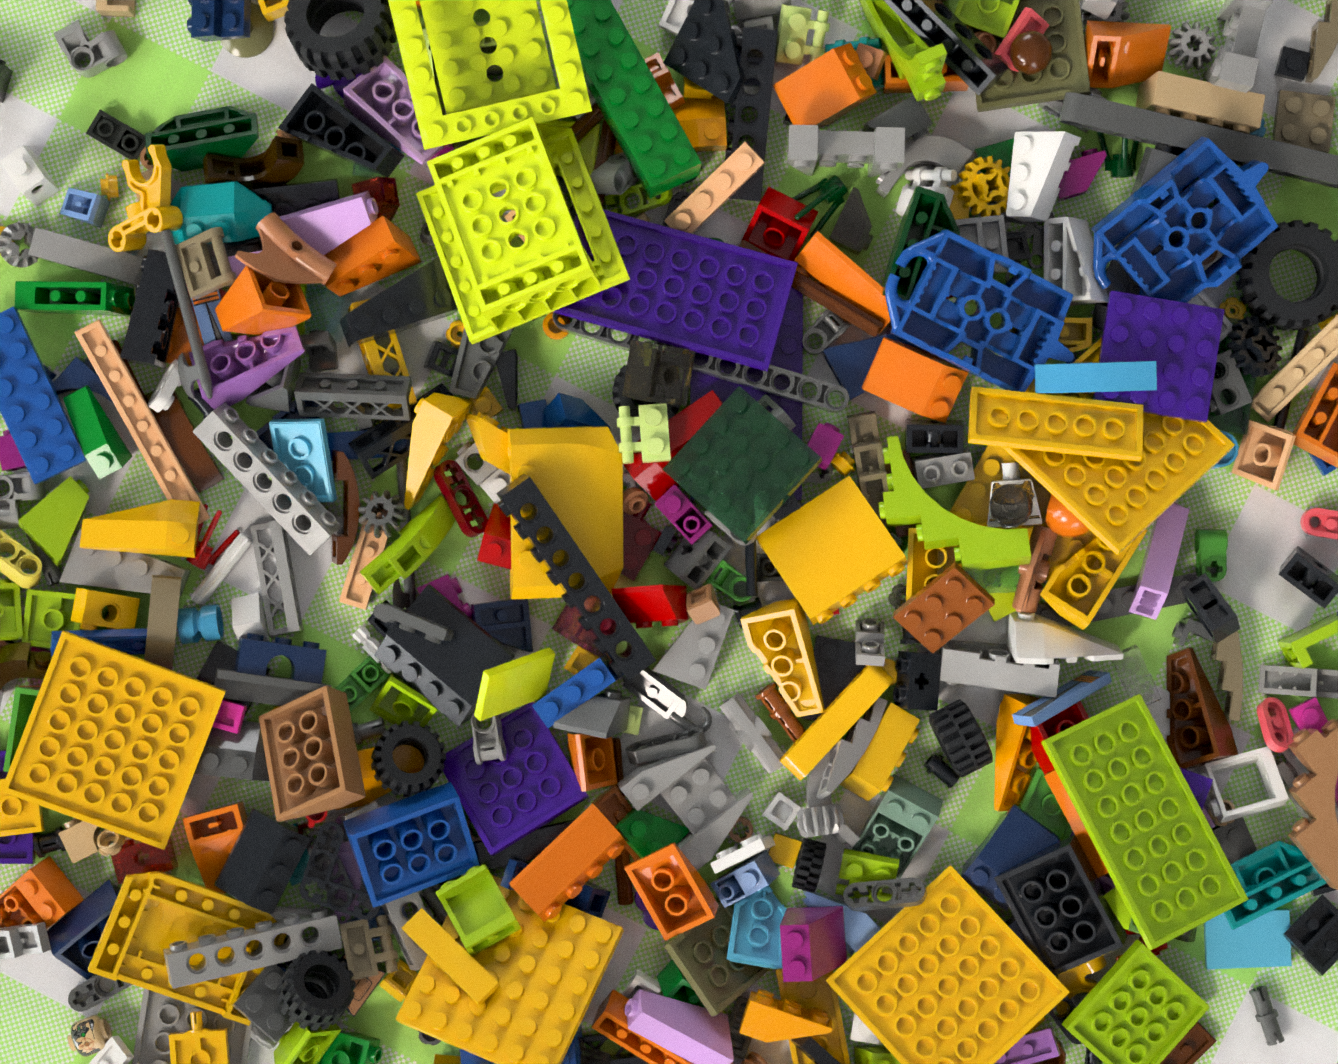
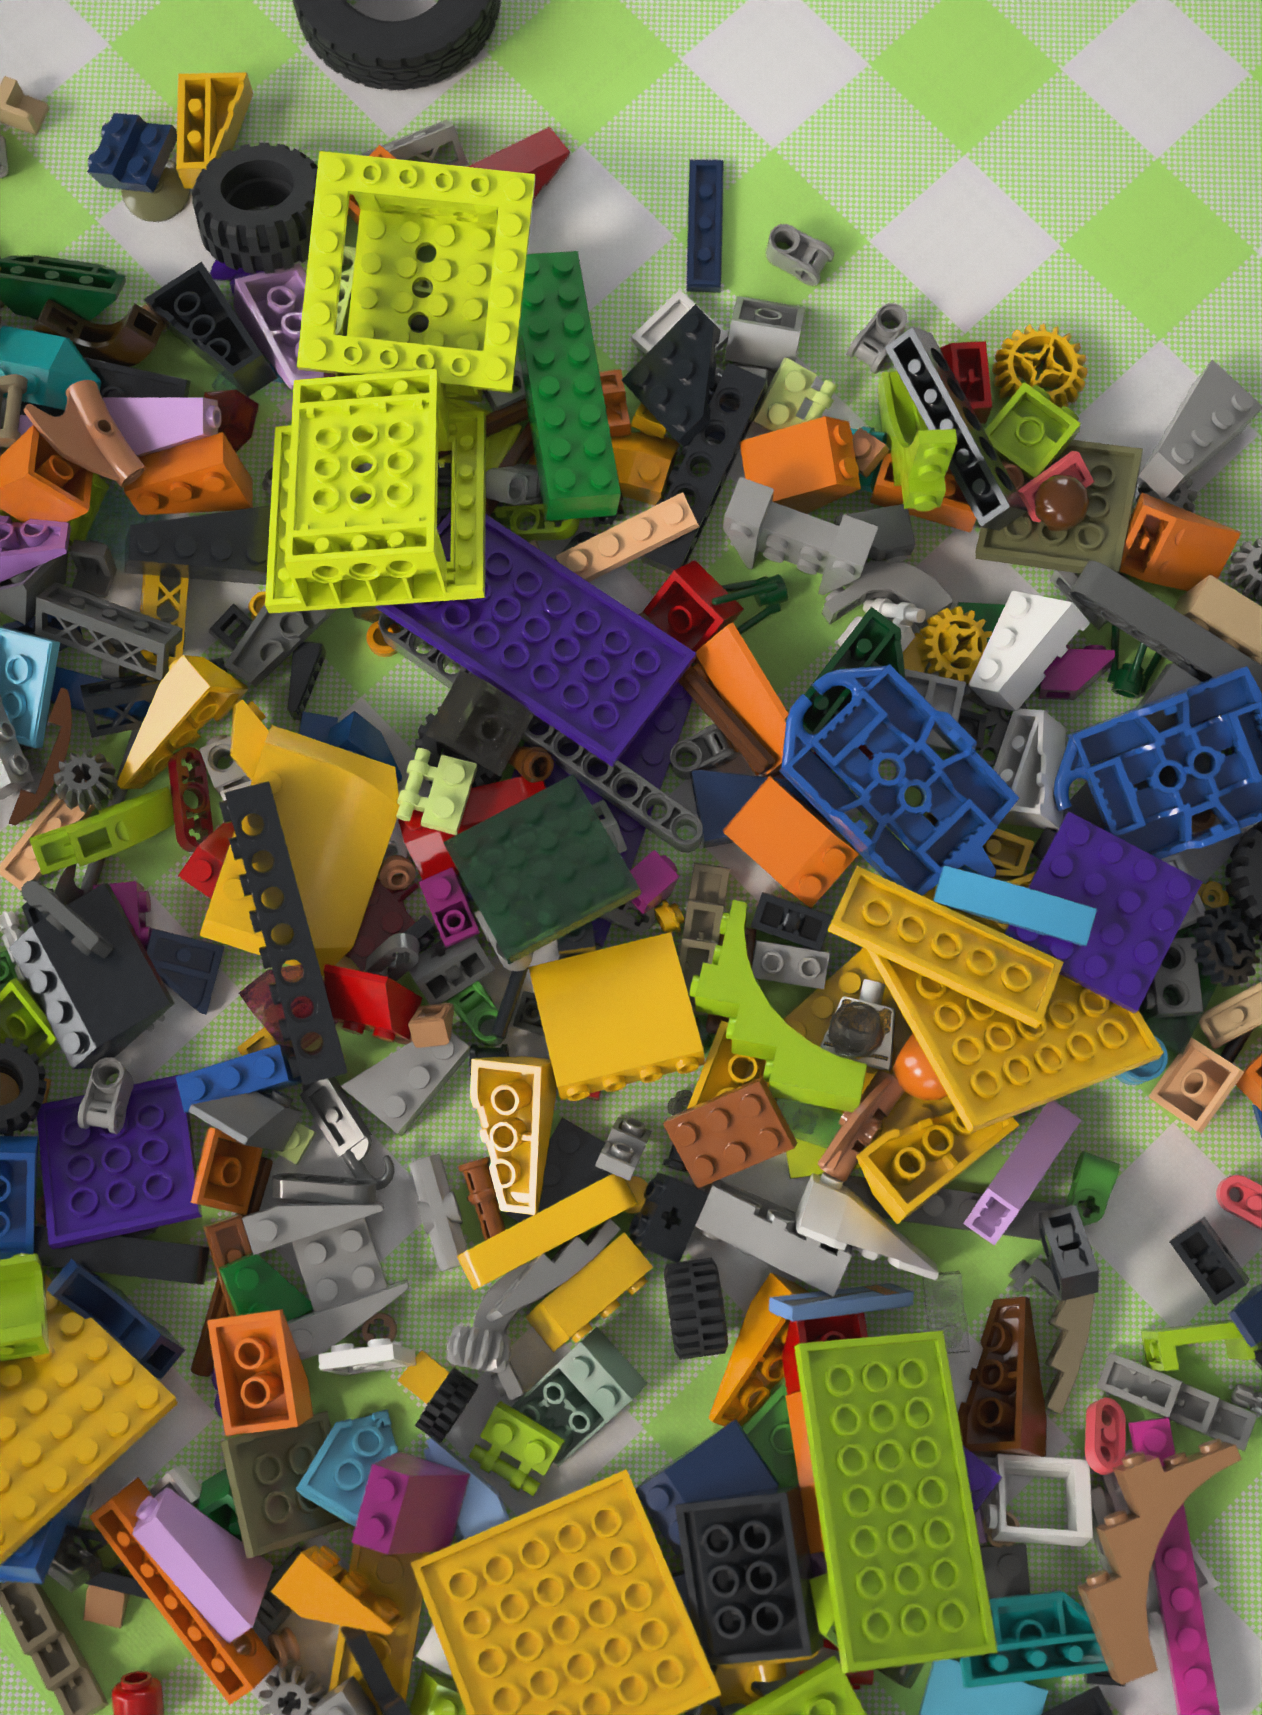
camera: 20 degrees right, 10 degrees down
yellow plate [469,386,504,418] -> none
neon yellow tile [474,647,555,721] -> none
orange slope [509,803,627,923] -> none
medium blue slope [710,850,780,908] -> none
white plate [762,791,802,831] -> none
clear smoke slope [829,187,874,255] -> none
dark grey beam [843,878,927,911] -> none
black pin [924,753,960,788] -> none
none -> dark grey beam [365,933,420,981]
none -> reddish brown cone [505,744,554,783]

